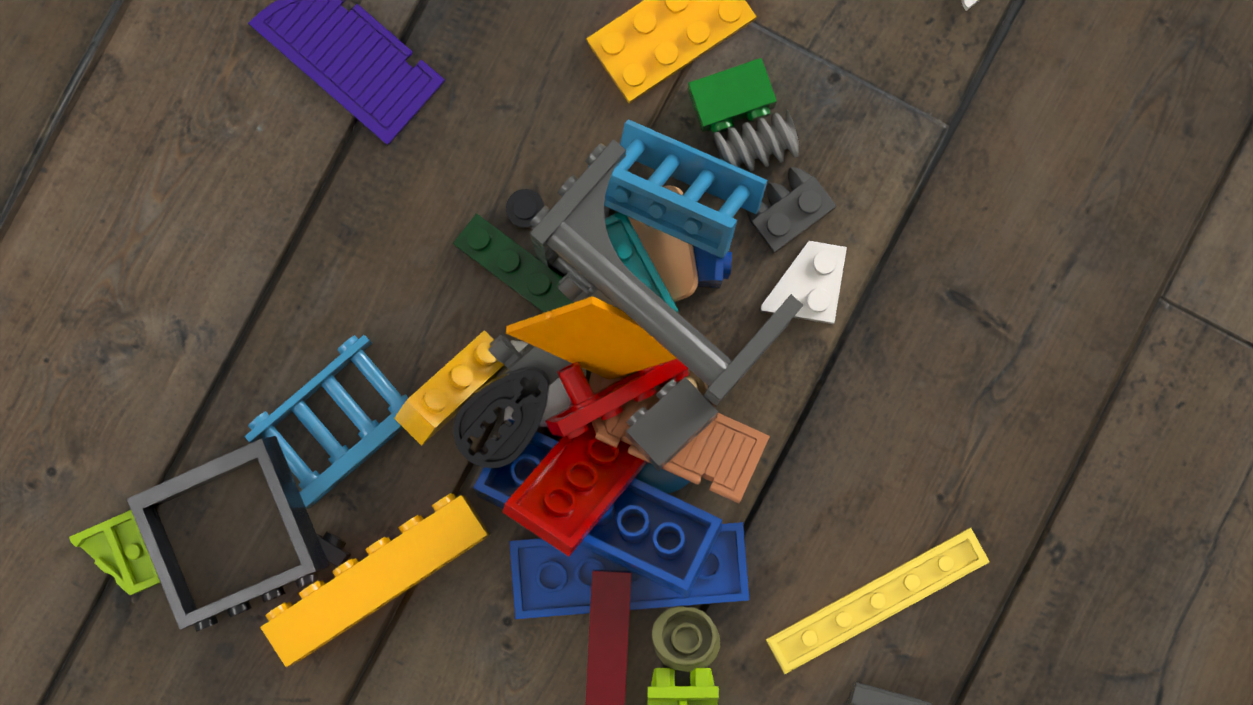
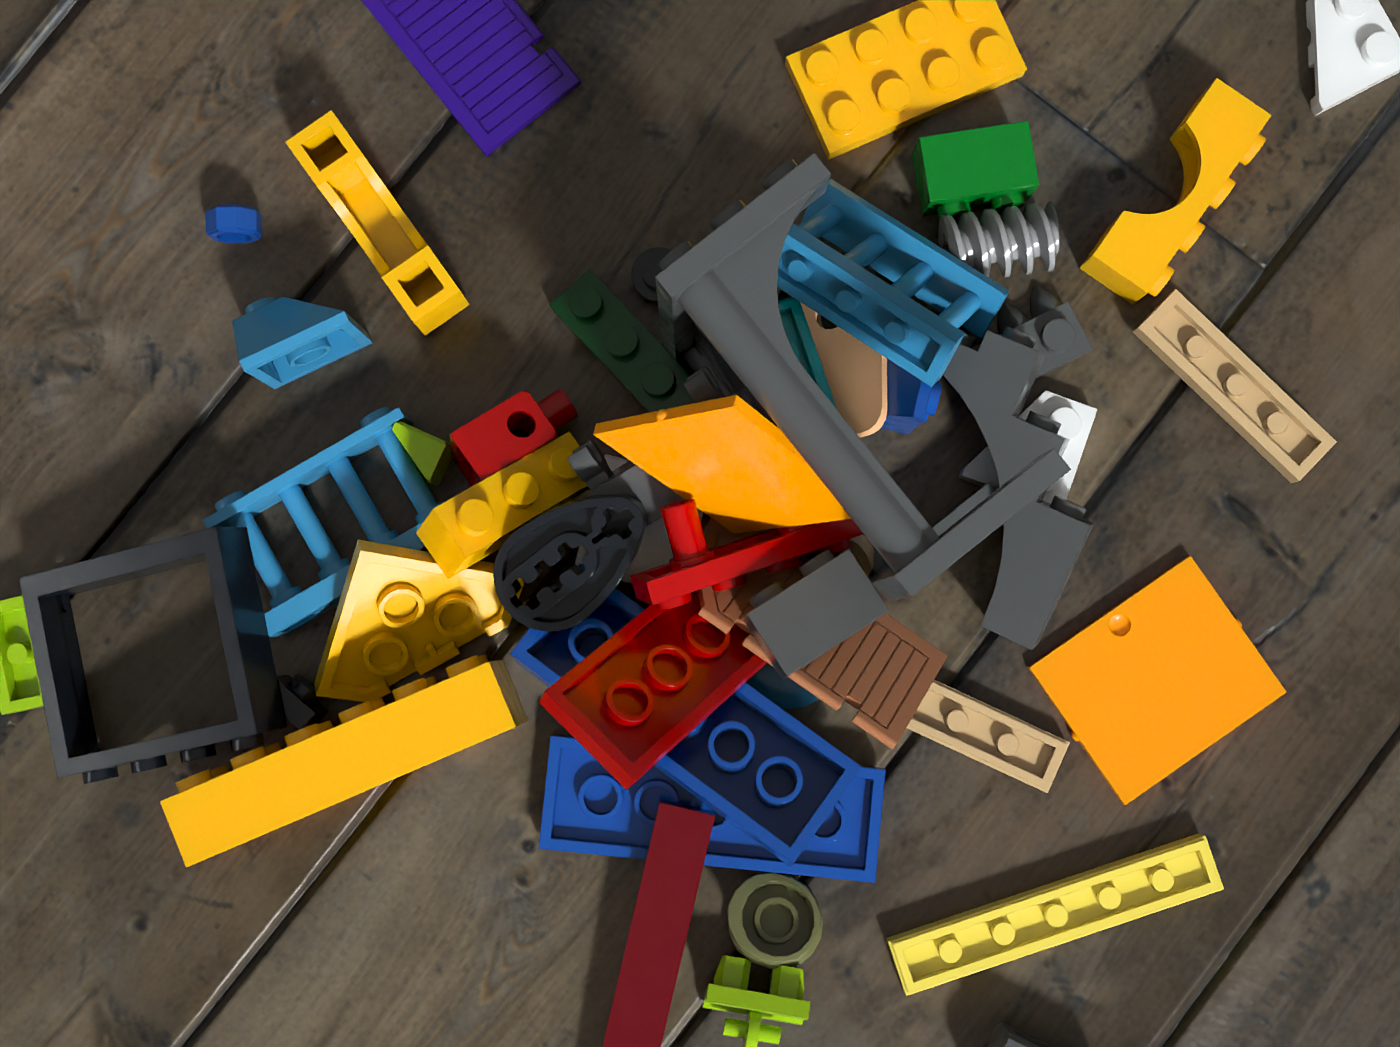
camera: 10 degrees right, 0 degrees up
none -> blue tile [206,203,262,244]
none -> dark azure slope [232,297,373,389]
none -> yellow arch [286,110,470,336]
none -> yellow plate [314,540,524,702]
none -> lime slope [392,421,451,487]
none -> red torso [450,389,578,487]
none -> tan tile [907,680,1070,793]
none -> dark grey arch [943,326,1094,650]
none -> light orange piece [1027,556,1286,805]
none -> yellow arch [1079,78,1272,305]
none -> tan plate [1133,289,1337,483]

